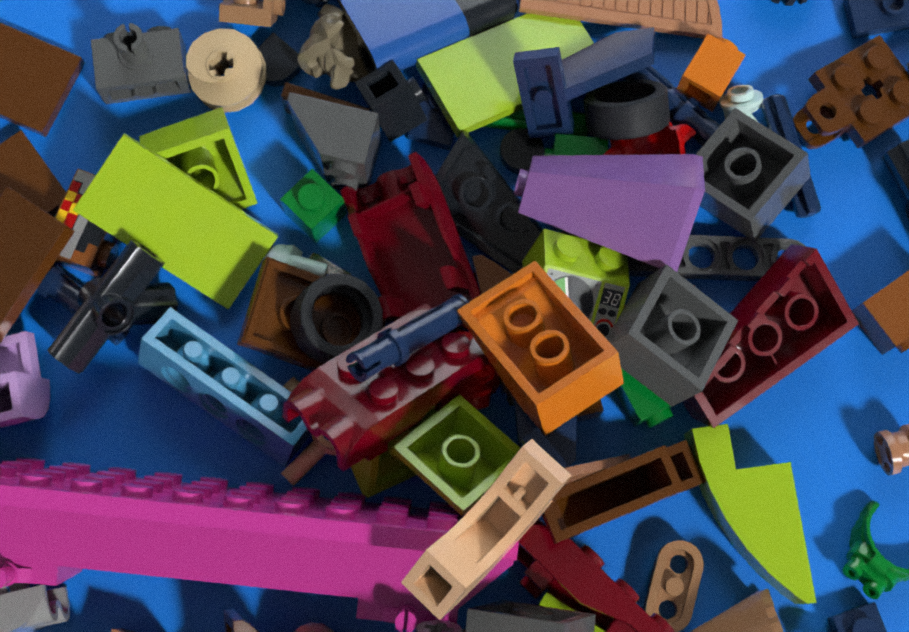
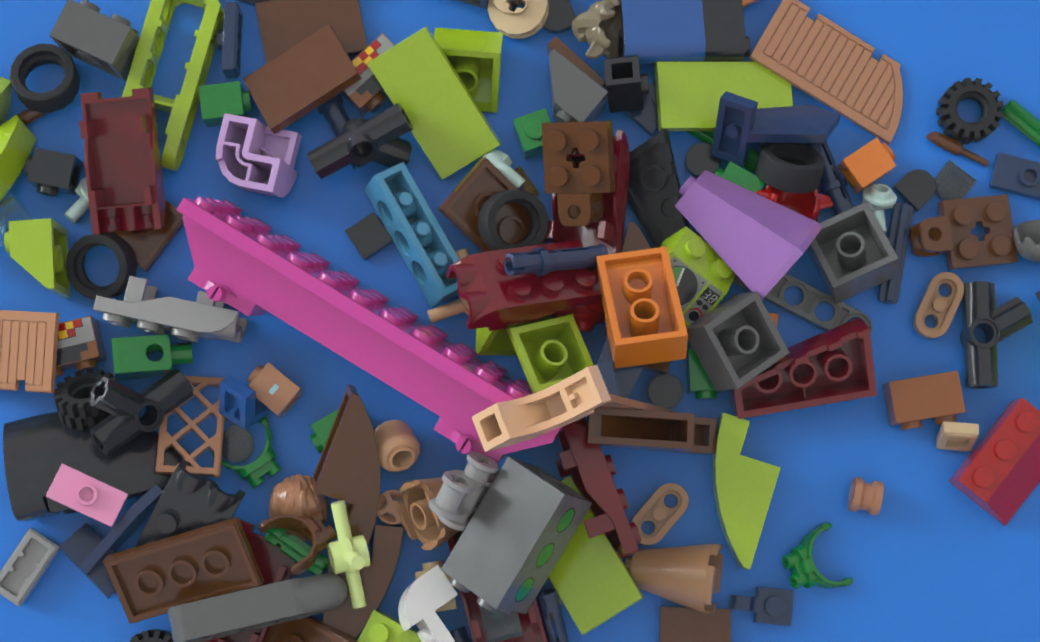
camera: 30 degrees right, 5 degrees up
none -> black tile [345,212,393,261]
none -> reddish brown plate [541,120,615,226]
none -> black tile [647,374,683,409]
none -> black tile [892,169,936,212]
none -> medium nougat plate [913,272,964,339]
none -> reddish brown piece [926,131,989,167]
none -> clear smoke tile [934,160,976,201]

